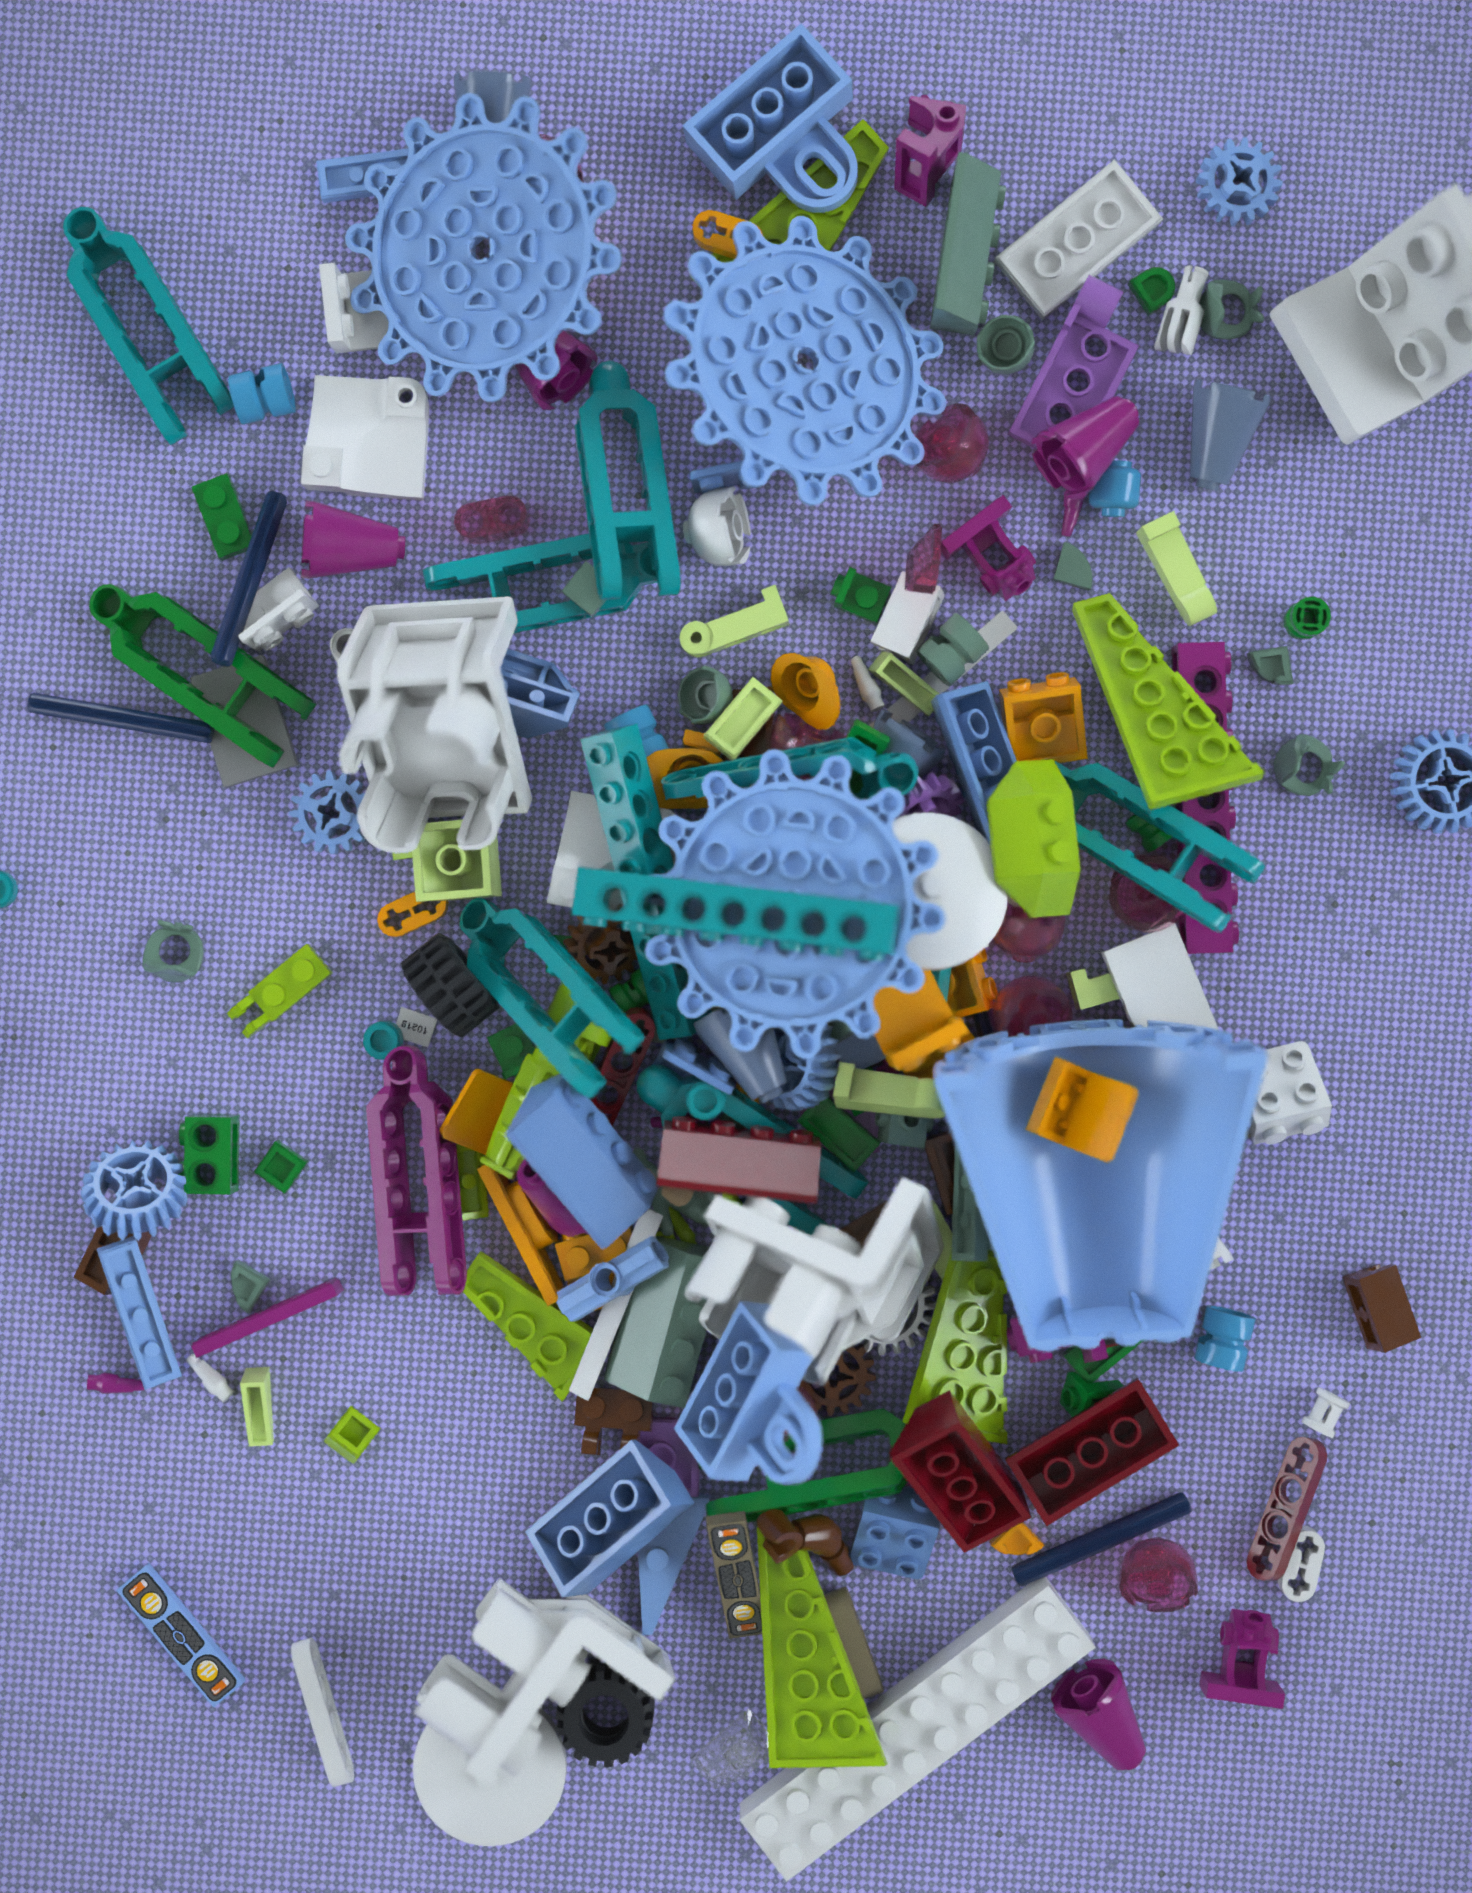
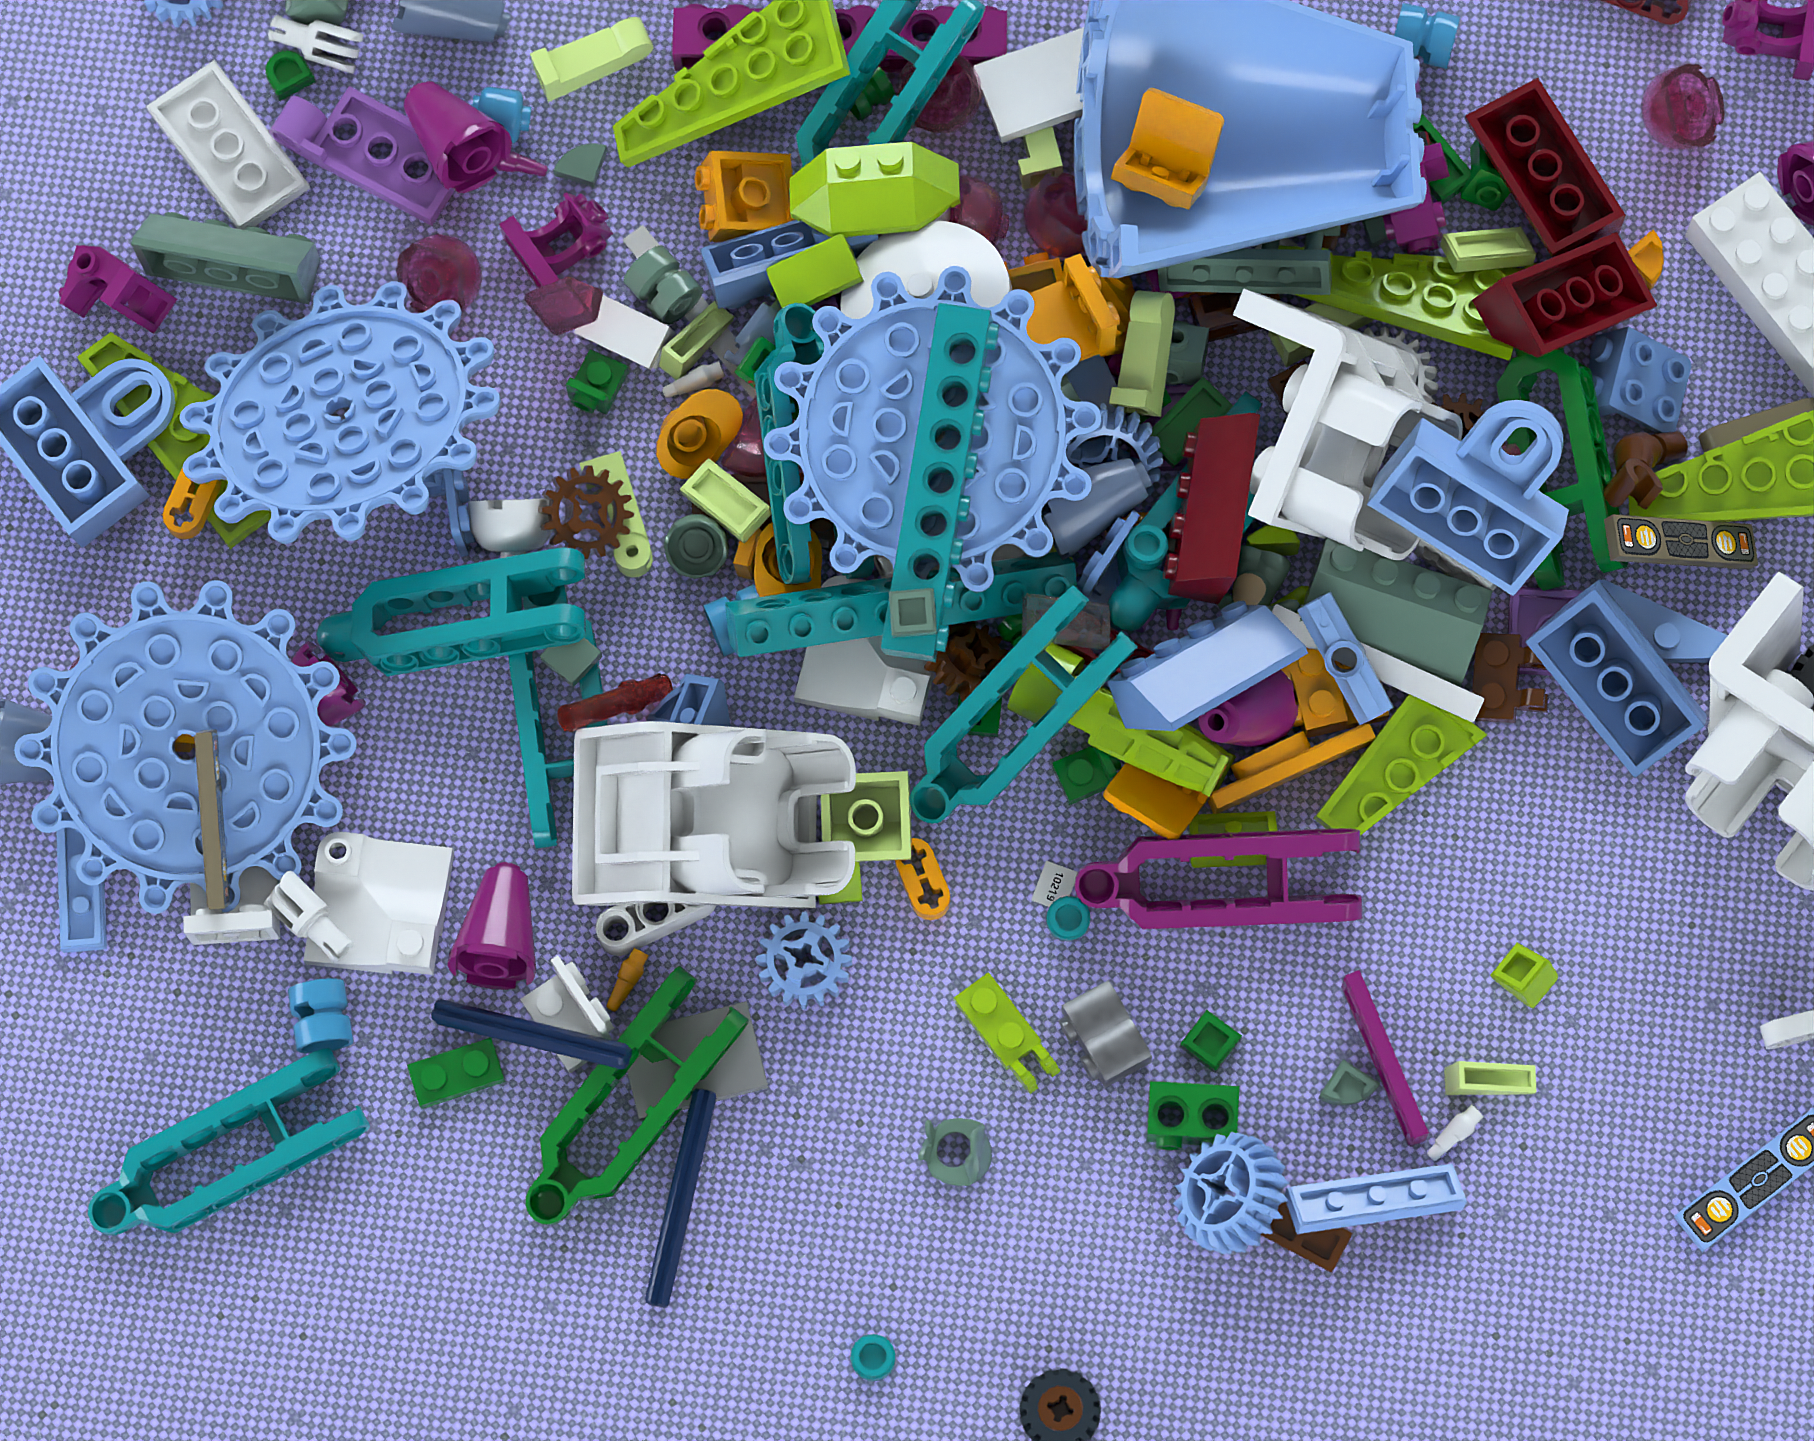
camera: 85 degrees left, 15 degrees down
magenta piece [87,1372,144,1394] -> none
black tyre [401,933,499,1038] -> none
clear pink beam [454,496,530,544] -> none
sand green hair [977,315,1035,375] -> none
dark blue axle [1011,1492,1192,1587] -> none
none -> dark tan tile [194,729,230,910]
none -> white arm [264,871,354,963]
none -> reddish brown gear [538,465,634,560]
none -> clear red pin [557,673,673,732]
none -> light orange piece [606,948,649,1012]
none -> lime slope [766,234,864,308]
none -> sand green tile [889,588,937,638]
none -> clear tile [1022,593,1110,650]
none -> flat silver brick [1058,980,1152,1088]
none -> yellowish green tile [1440,227,1536,272]

